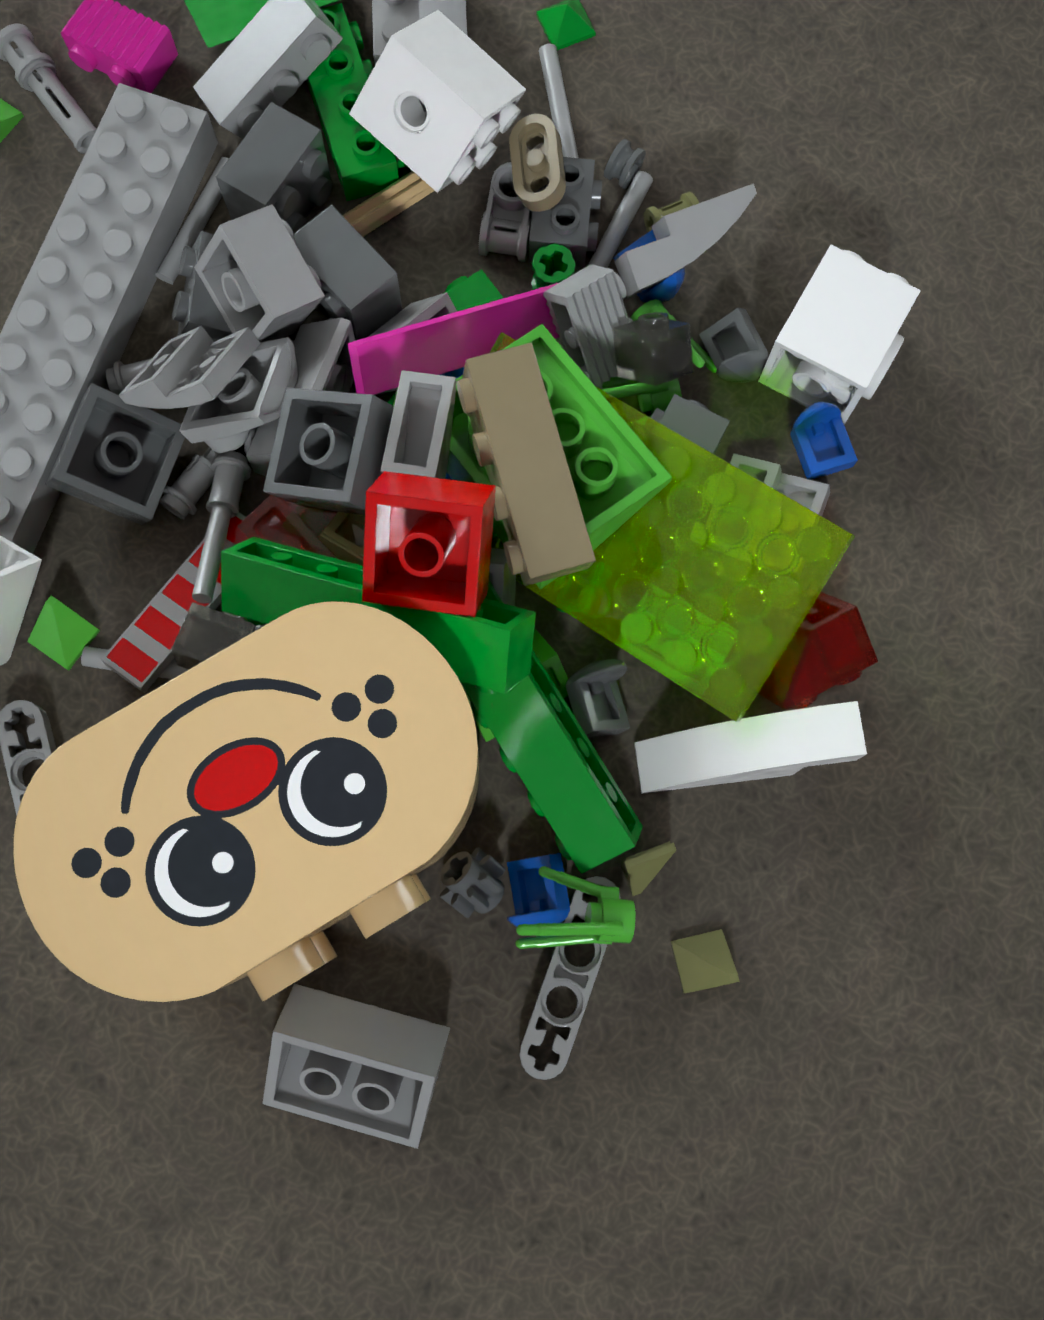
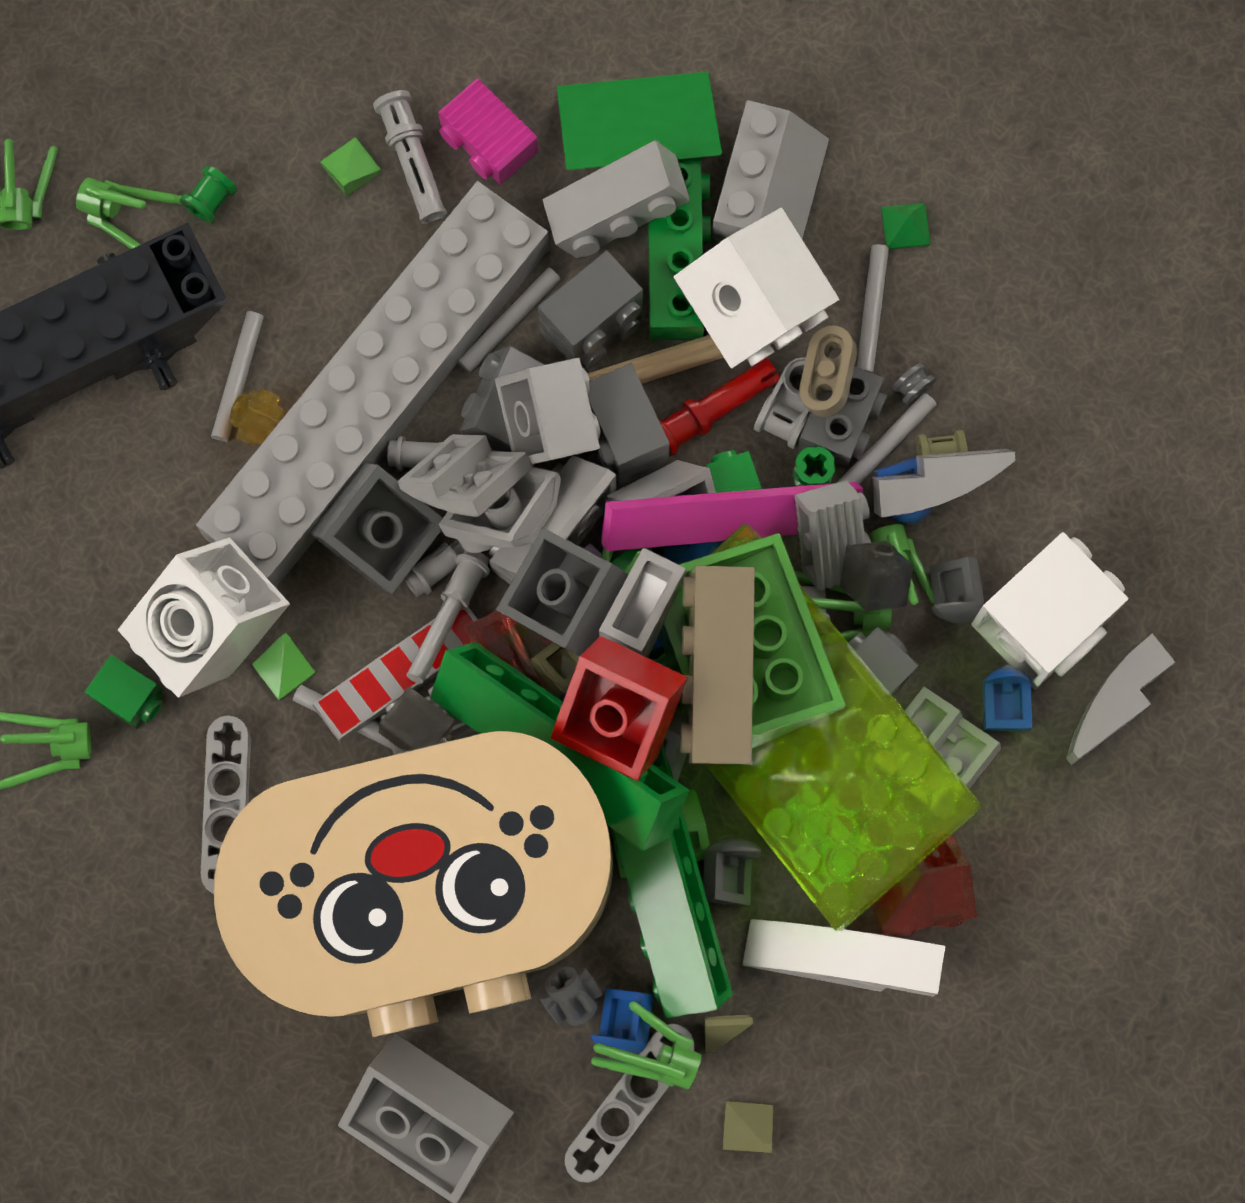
camera: 20 degrees right, 0 degrees up
none -> red pin [658,358,780,456]
none -> light grey slope [1066,633,1175,766]

